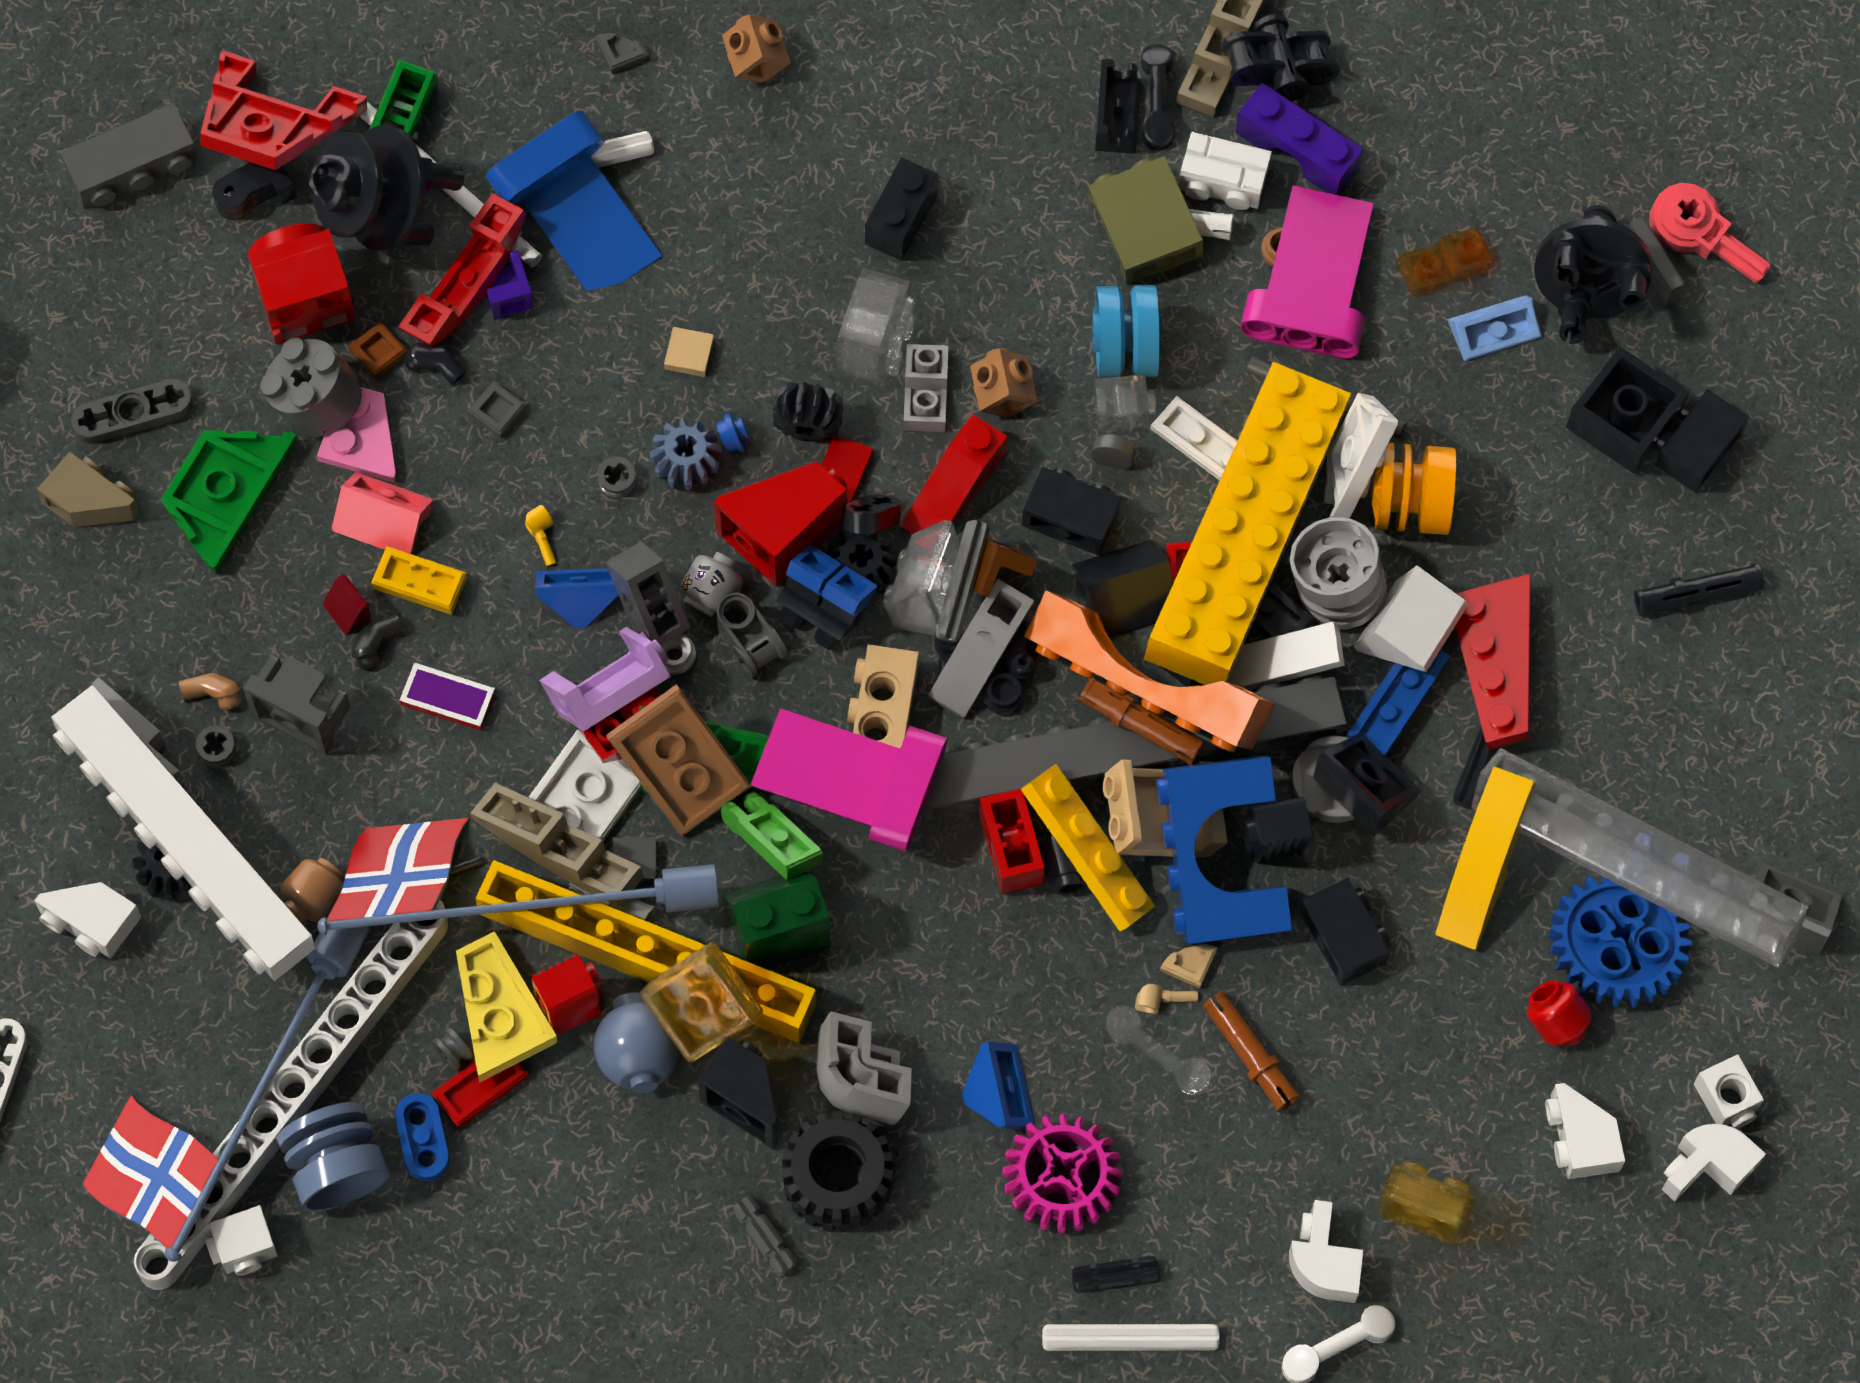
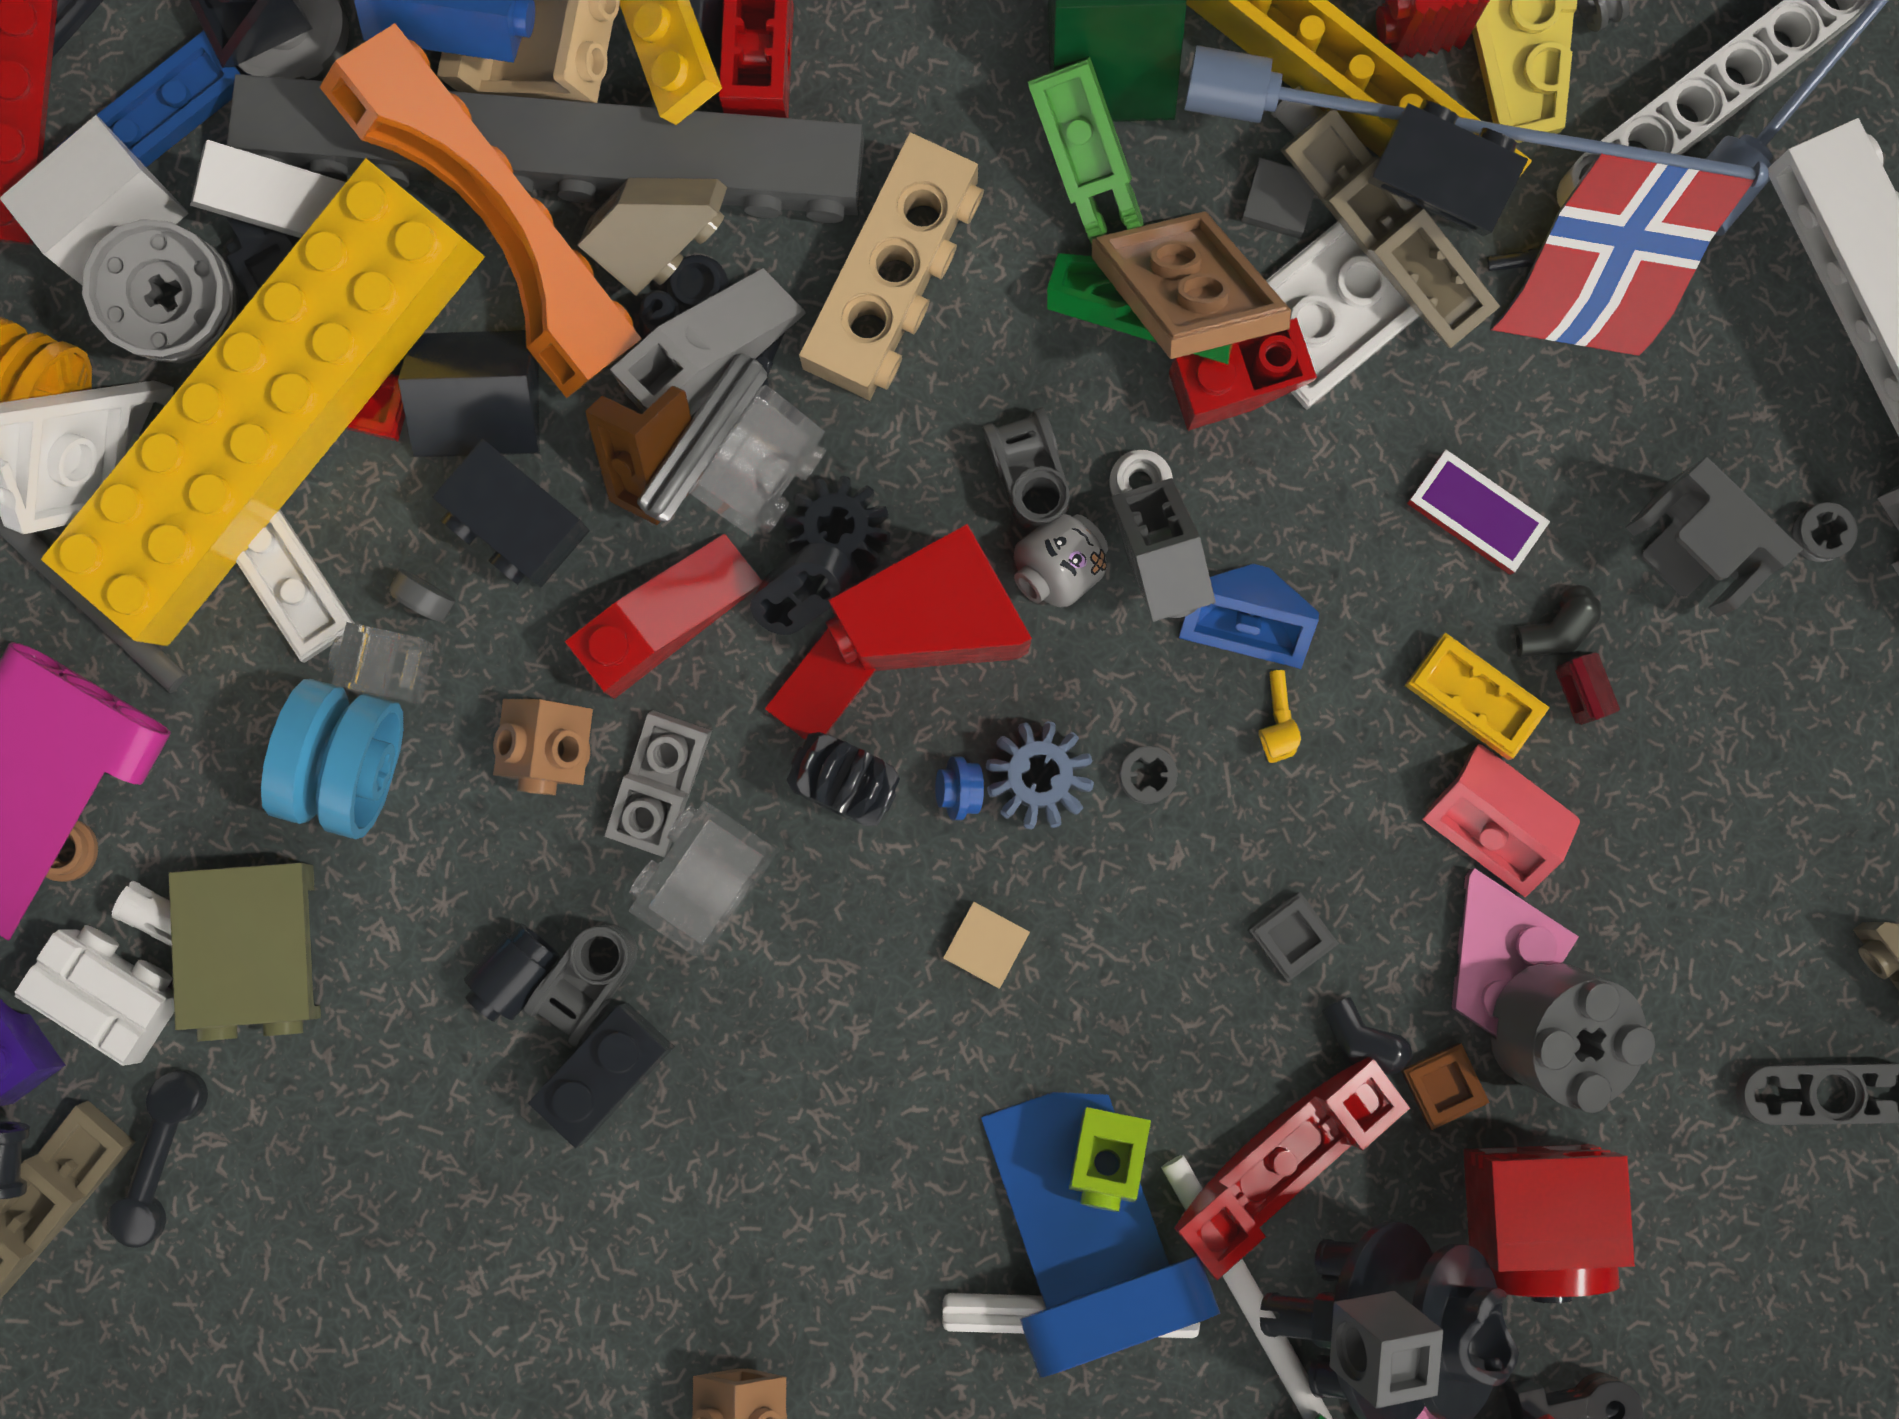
camera: 160 degrees left, 15 degrees up
green wing [161,430,298,574] -> none
medium nougat arm [178,673,241,710] -> none
medium nougat head [281,857,345,923] -> none
dark purple panel [486,250,534,320] -> none
lavender panel [539,627,671,731] -> none
dark pink piece [751,708,948,852] -> none
hips [776,544,878,650] -> none
dark orange pin [1078,677,1204,765] -> none
black hinge [1095,59,1141,154] -> none
none -> black brick [464,923,560,1022]
none -> dark grey piece [523,924,638,1049]
none -> dark tan slope [577,178,727,296]
none -> lime brick [1069,1107,1151,1212]
none -> dark grey brick [1329,1291,1443,1409]
none -> black brick [1368,100,1528,237]

